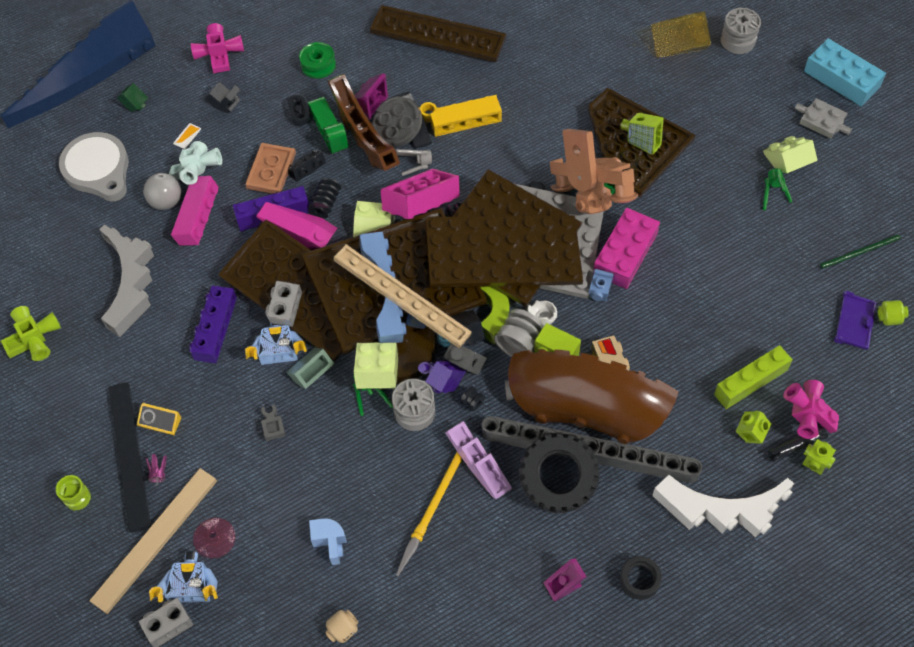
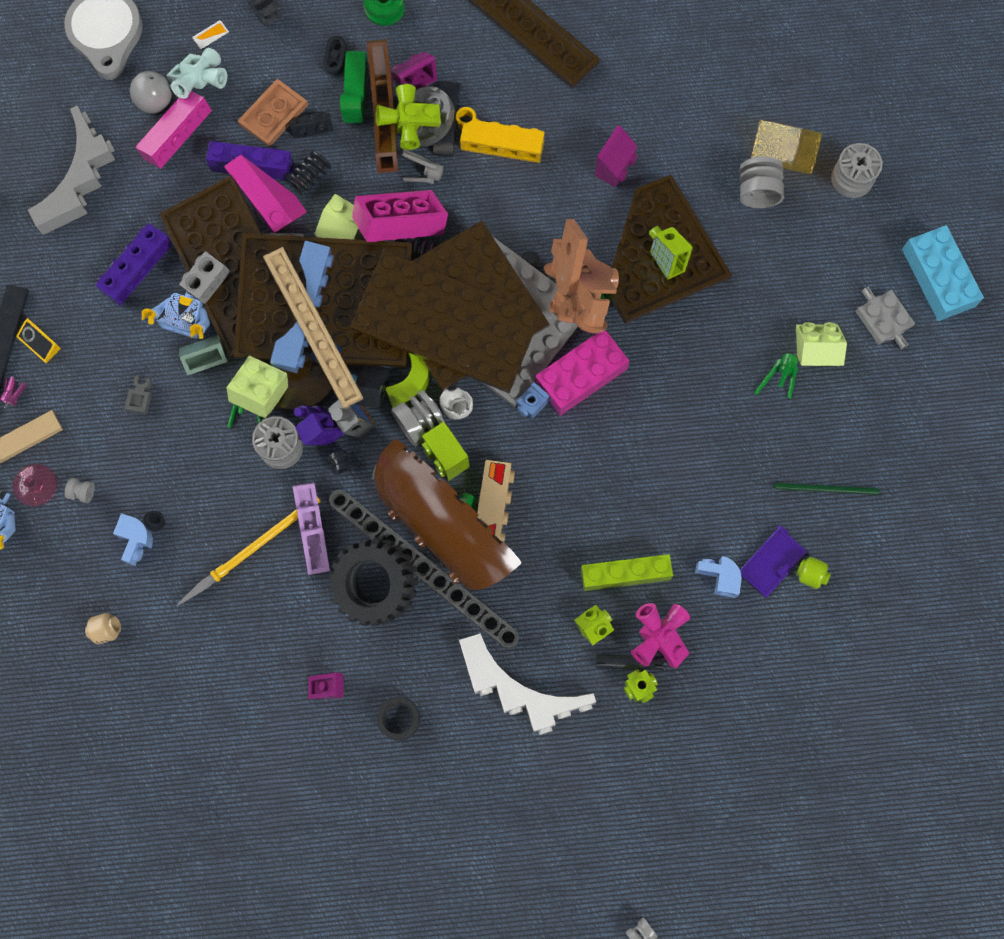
camera: 25 degrees right, 15 degrees up
none -> light grey wheel [65,478,95,503]
none -> black plate [143,511,165,532]
none -> lime brick [376,84,441,150]
none -> magenta slope [595,125,638,187]
none -> light blue brick [695,556,741,598]
none -> light grey wheel [739,157,784,208]

